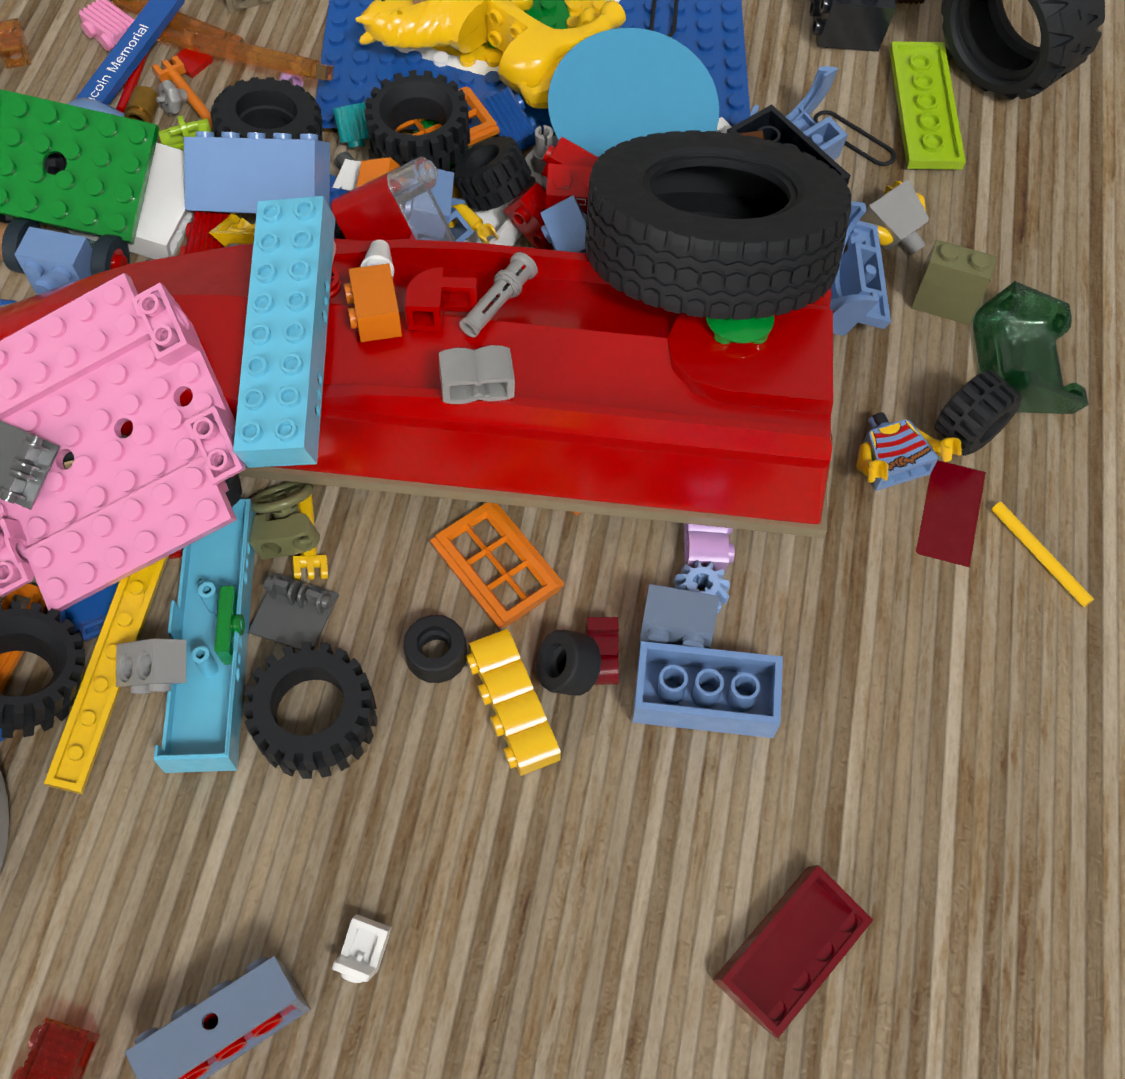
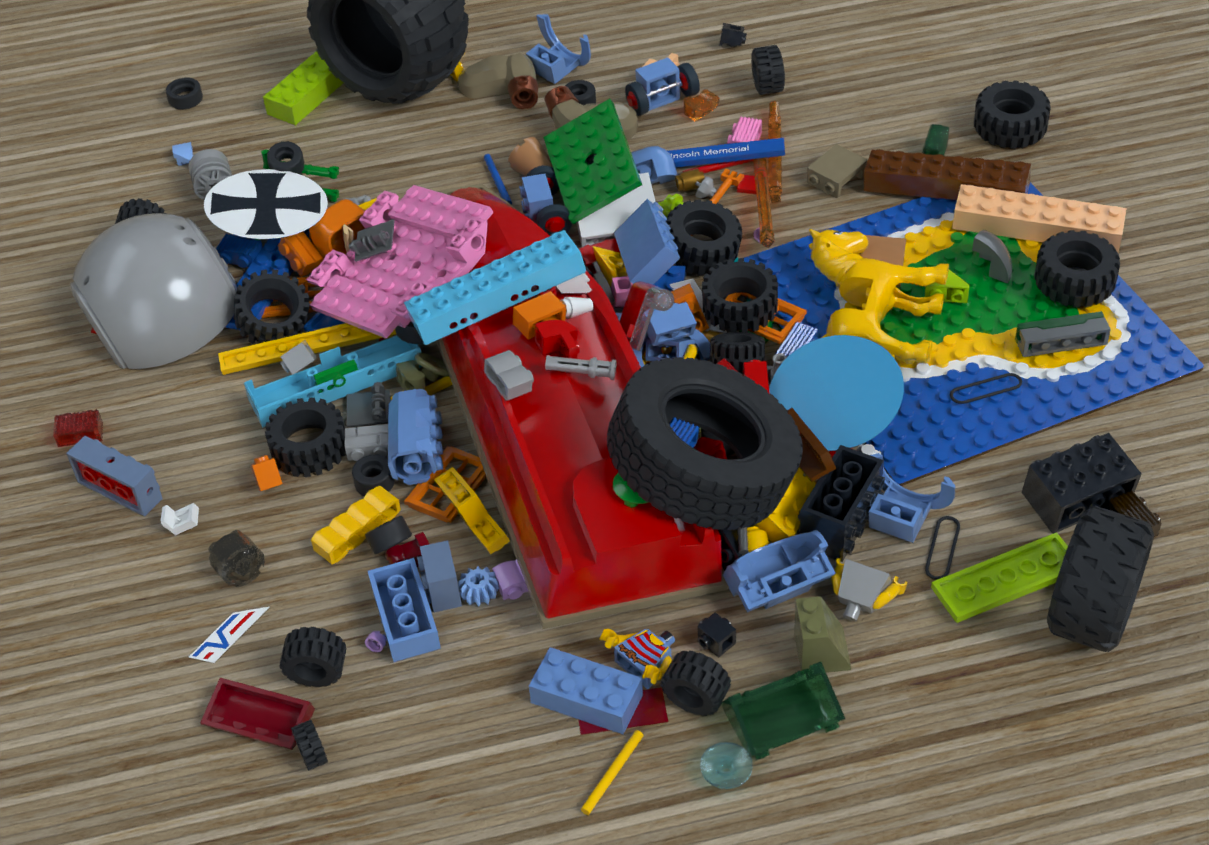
camera: 70 degrees right, 15 degrees down
none -> white sticker [189,607,269,663]
none -> clear smoke brick [208,530,265,587]
none -> orange slope [251,455,283,491]
none -> black tyre [279,627,346,687]
none -> black tyre [291,720,328,771]
none -> light grey brick [345,424,388,461]
none -> lavender hinge [365,631,387,652]
none -> medium blue brick [388,389,443,485]
none -> yellow bracket [434,467,510,554]
none -> medium blue brick [529,647,643,734]
none -> black brick [697,612,736,658]
none -> clear light blue dish [700,742,753,789]

